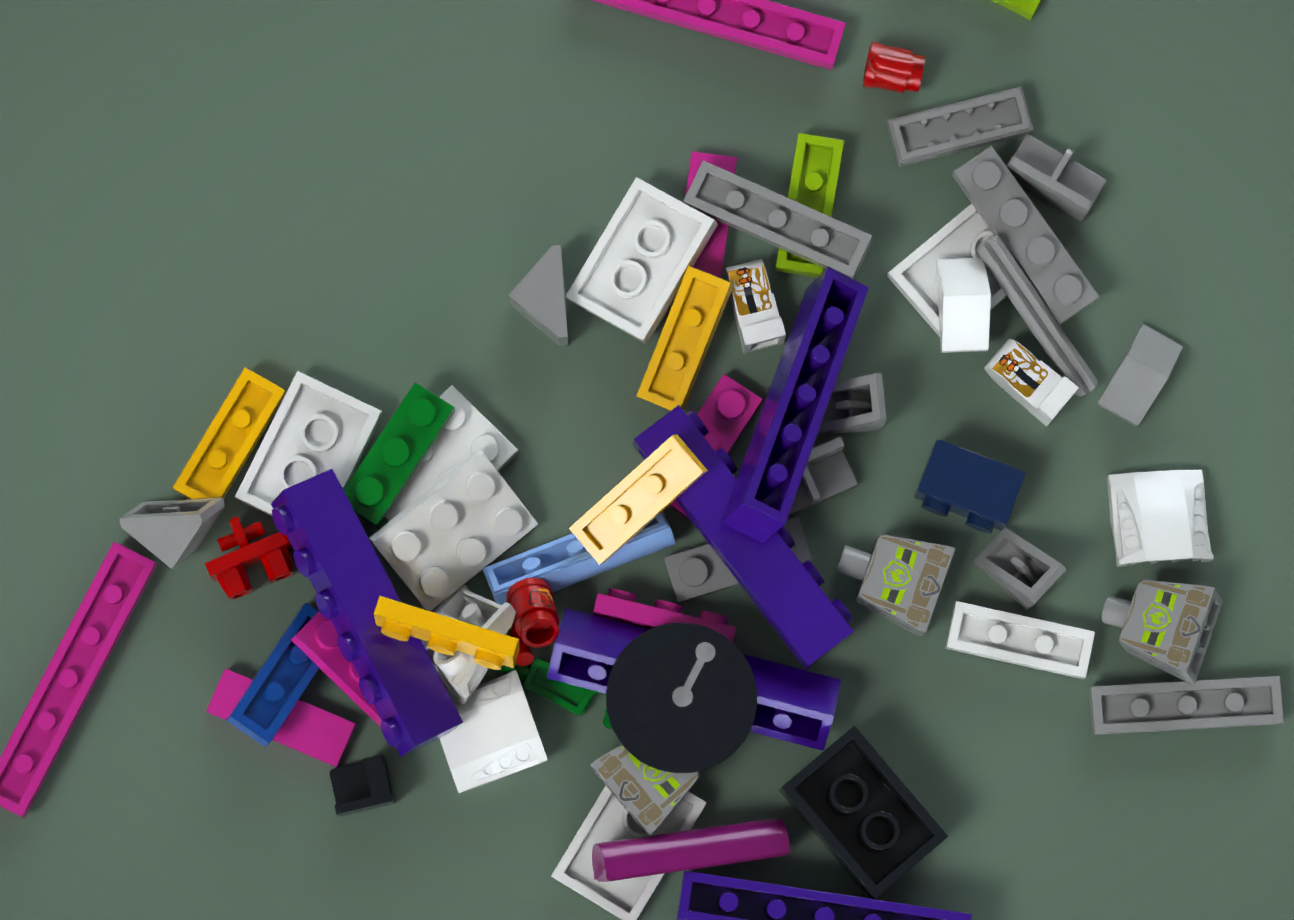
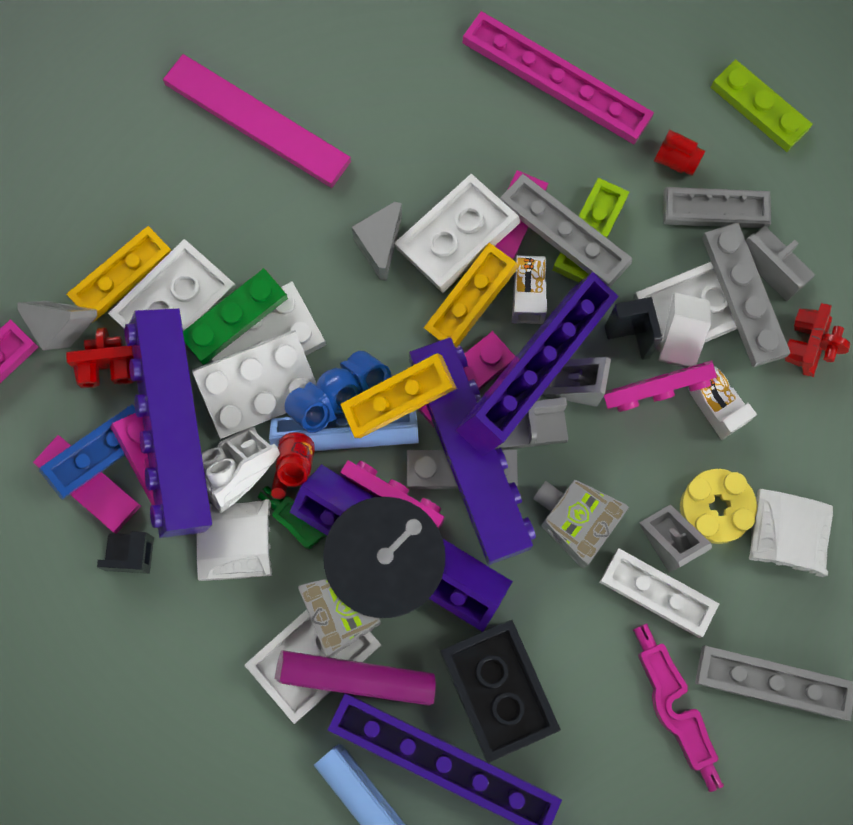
camera: 20 degrees right, 5 degrees down
yellow plate [374,596,520,670] -> none
dark blue brick [914,438,1026,534] -> none
light grey axle [977,235,1098,397] -> none
light grey slope [1097,324,1183,427] -> none
light grey torso [1102,580,1223,685] -> none
none -> dark pink tile [163,54,351,188]
none -> blue piece [284,351,391,433]
none -> black panel [604,297,662,360]
none -> dark pink plate [604,360,717,412]
none -> dark pink piece [633,623,724,792]
none -> light yellow plate [680,469,757,544]
none -> red hips [785,303,851,377]

